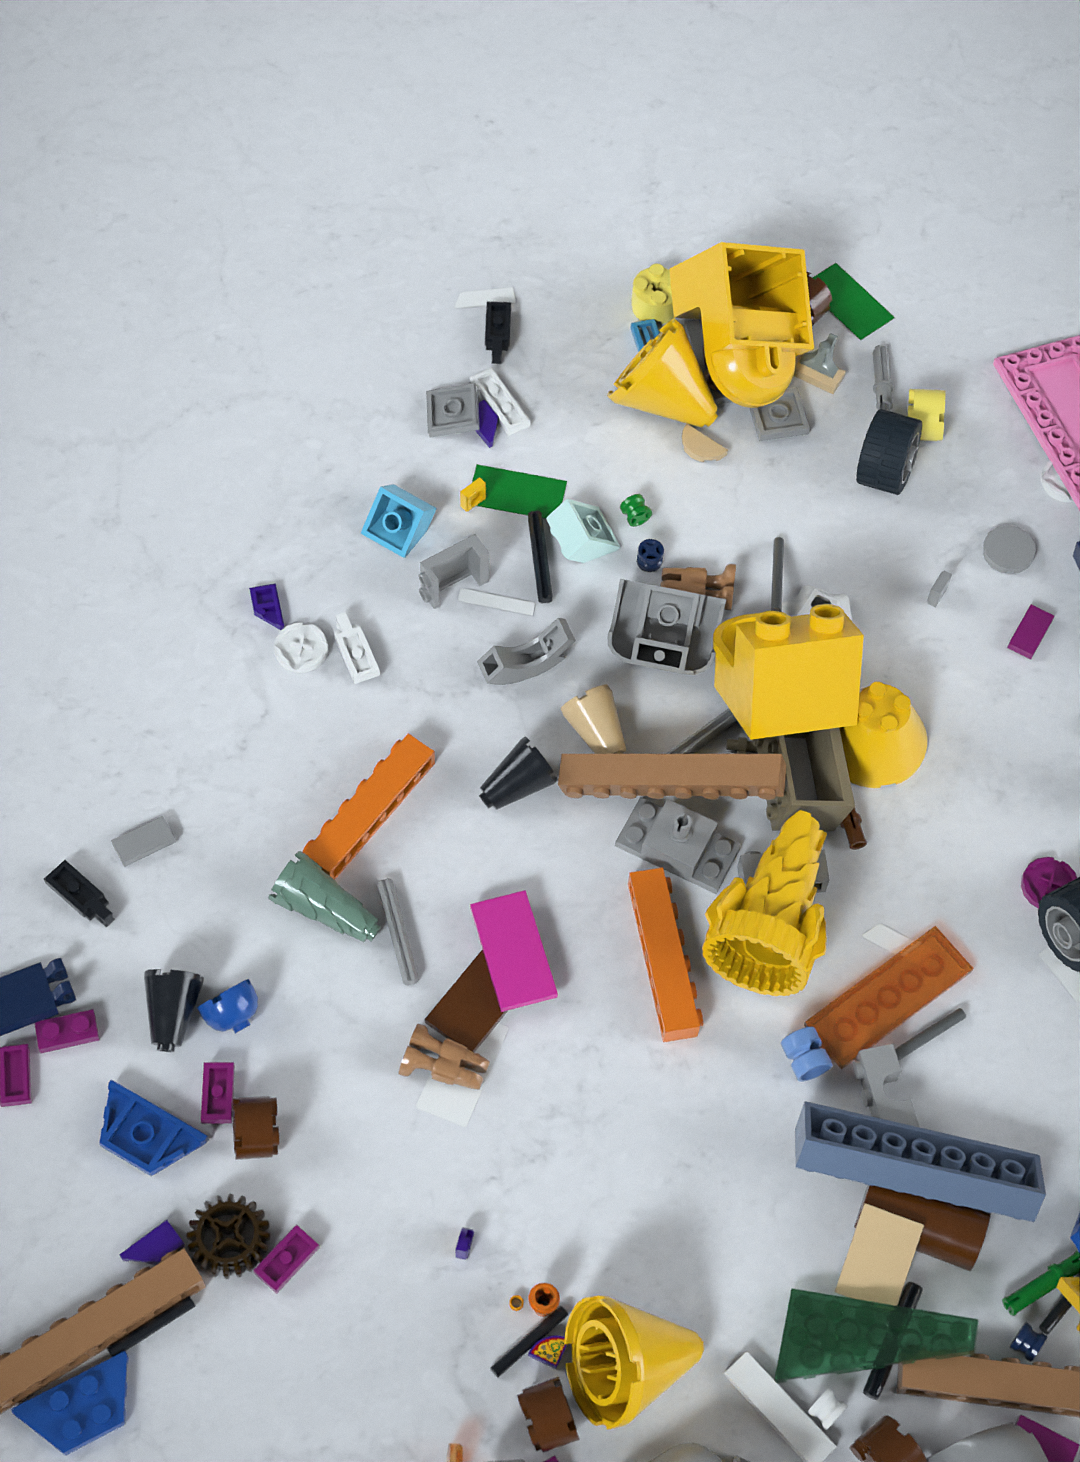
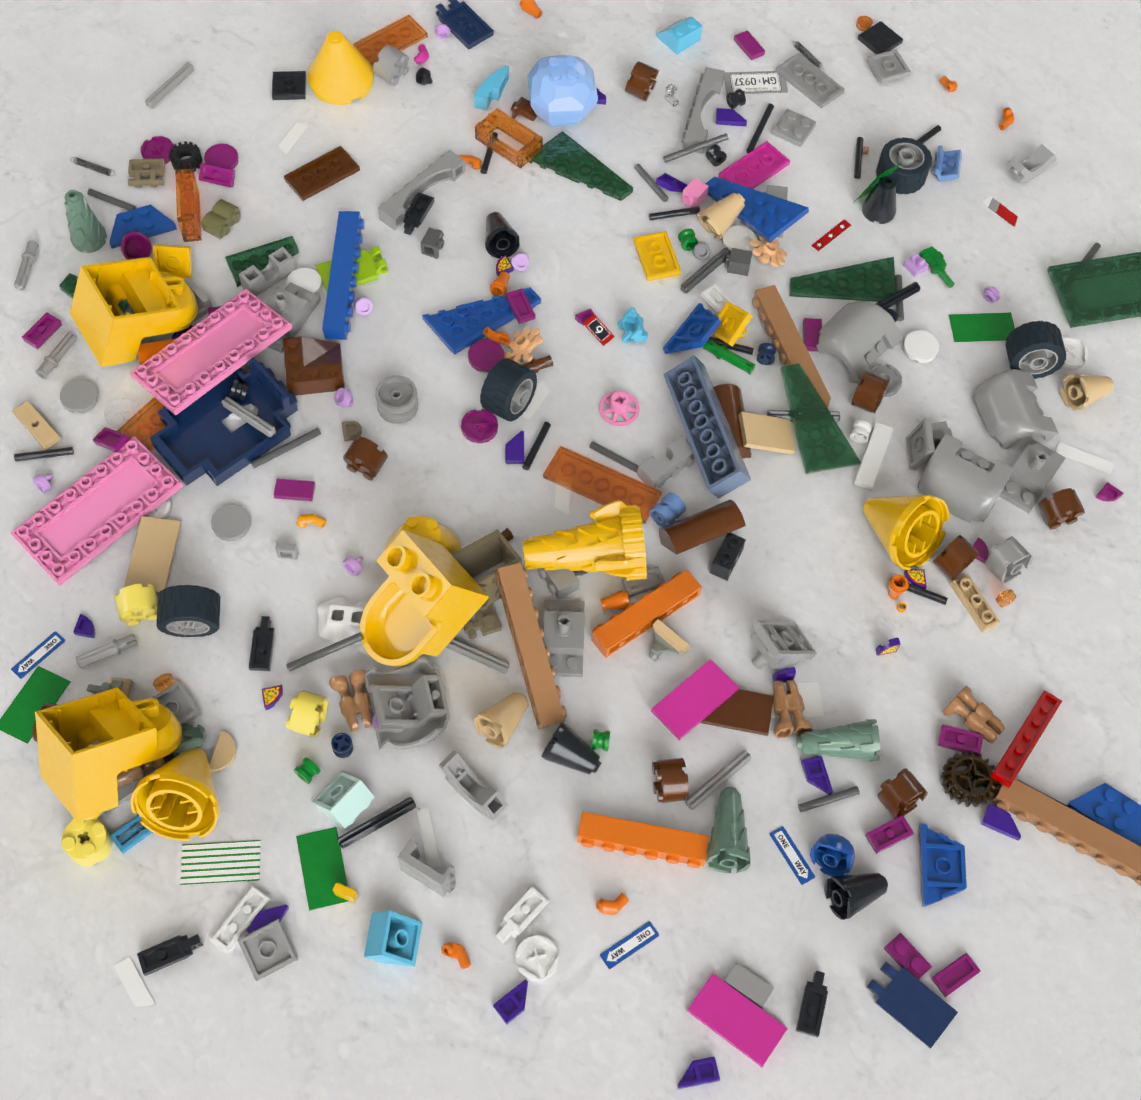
camera: 115 degrees left, 0 degrees up
none -> sticker [11,631,65,679]
none -> dark purple tile [73,614,95,639]
none -> tan tile [124,516,181,595]
none -> clear orange tile [153,673,175,692]
none -> sand green tile [172,725,207,753]
none -> white sticker [180,840,261,885]
none -> black hinge [249,616,275,671]
none -> tile [262,685,283,710]
none -> light yellow brick [286,690,329,738]
none -> light orange arm [296,513,327,528]
none -> reddish brown brick [343,437,388,481]
none -> lavender tile [343,556,363,576]
none -> orange arm [441,942,472,969]
none -> dark purple tile [505,431,524,464]
none -> black bar [522,422,551,470]
none -> green wheel [592,729,610,751]
none -> orange arm [596,893,629,915]
none -> bright pink wheel [599,391,640,426]
none -> orange cone [600,590,630,611]
none -> sticker [600,921,659,969]
none -> light grey tile [621,567,665,598]
none -> tan piece [649,619,691,661]
none -> reddish brown brick [652,758,689,803]
none -> reddish brown brick [659,500,746,555]
none -> dark purple tile [677,1056,720,1090]
none -> dark pink tile [687,973,788,1067]
none -> black brick [710,533,746,581]
none -> light grey brick [750,620,817,669]
none -> sticker [770,827,815,885]
none -> dark purple tile [772,667,796,683]
none -> sand green cone [797,719,880,762]
none -> dark grey bar [798,786,860,812]
none -> dark purple tile [801,756,833,795]
none -> medium nougat piece [942,685,1005,743]
none -> tan tile [950,574,1000,632]
none -> red tile [990,690,1062,788]

